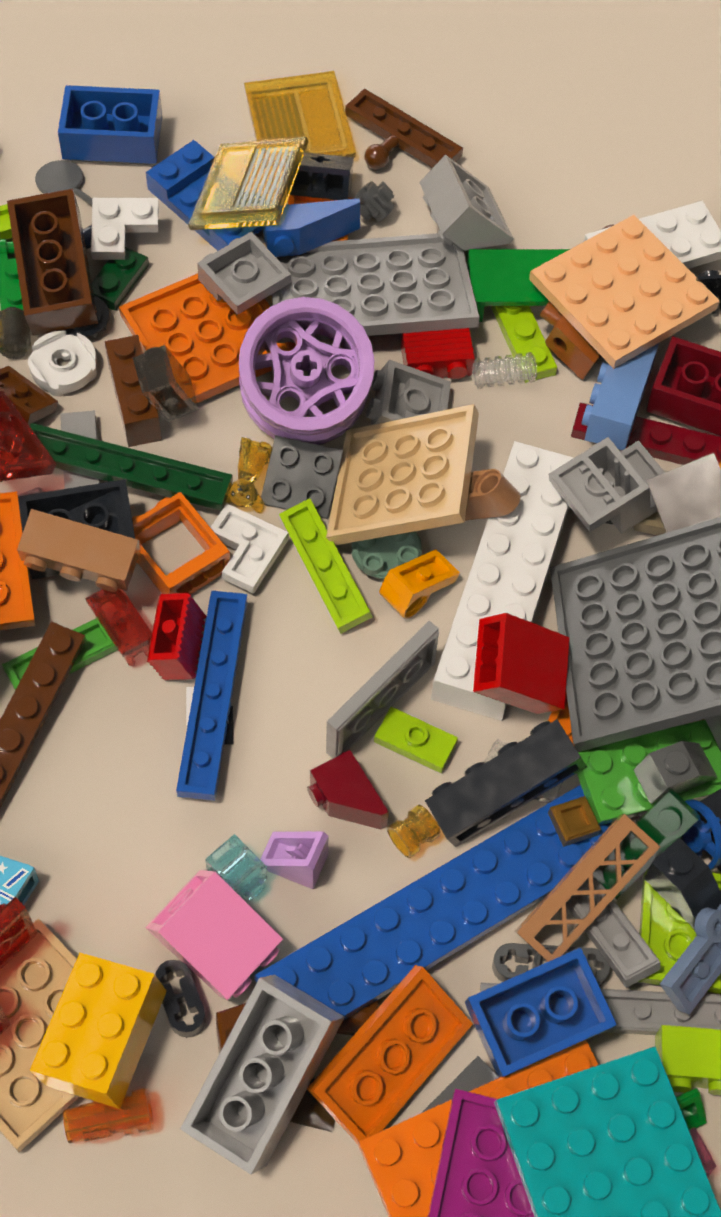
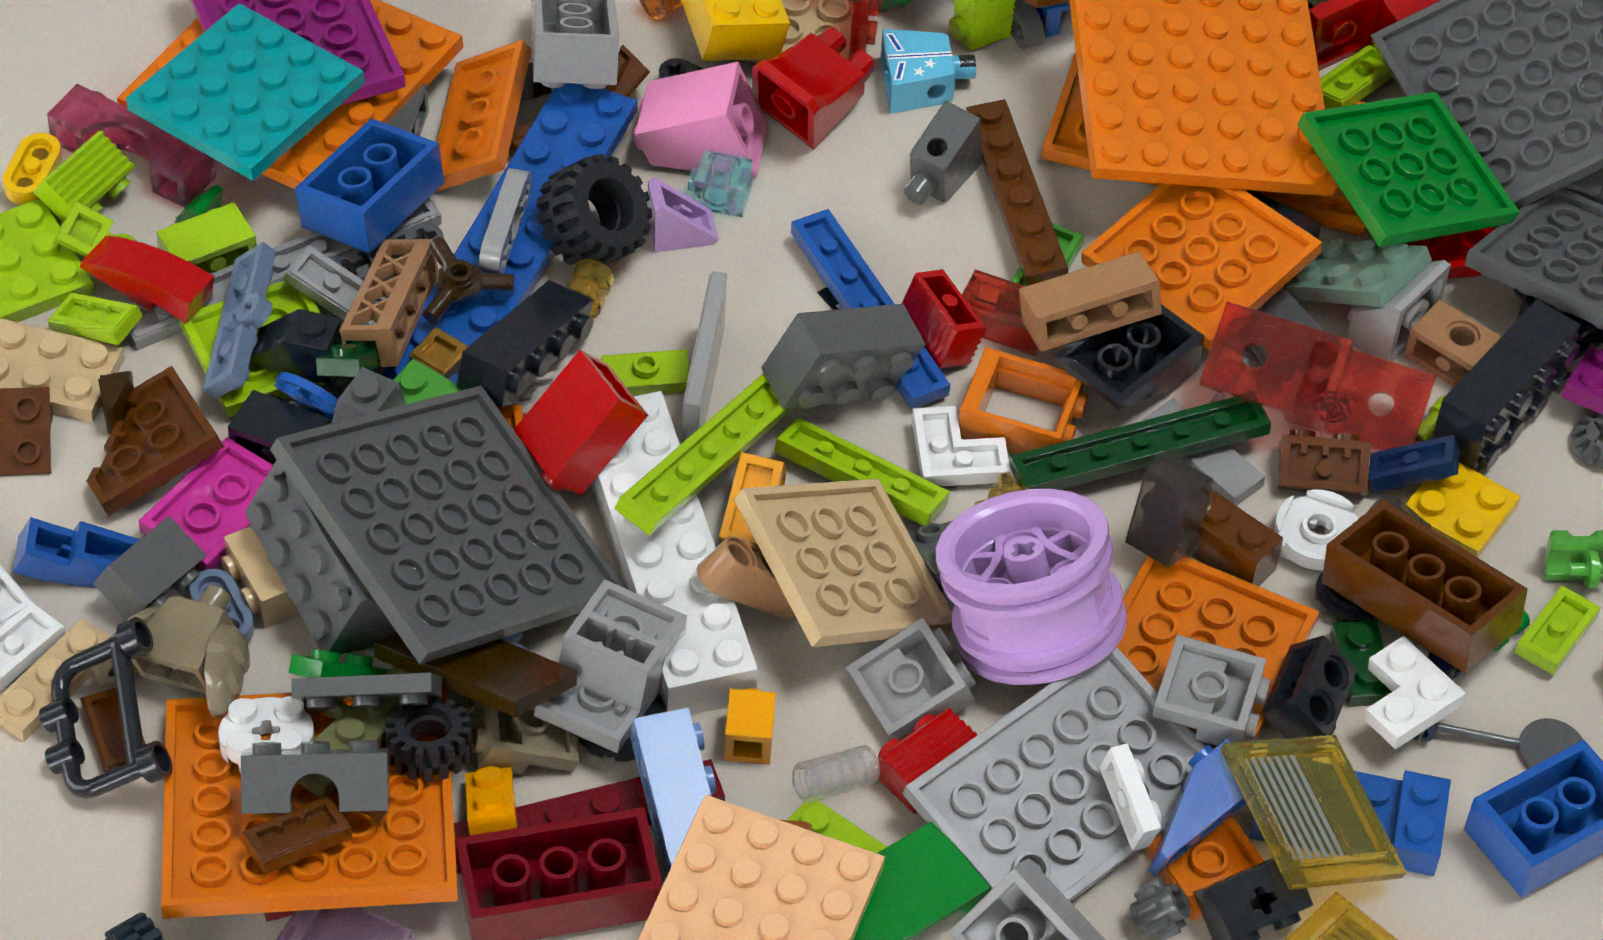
camera: 145 degrees right, 10 degrees down
dark red slope [307,750,389,830] -> none
none -> dark brown piece [422,237,515,324]
none -> light grey beam [479,168,532,274]
none -> black tyre [536,154,652,270]
none -> lime plate [614,373,794,536]
none -> light orange brick [724,688,776,765]
none -> red hips [752,26,875,150]
none -> dark grey brick [761,304,926,409]
none -> dark grey torso [904,100,982,205]
none -> white plate [1099,743,1162,851]
none -> black brick [1261,635,1358,748]

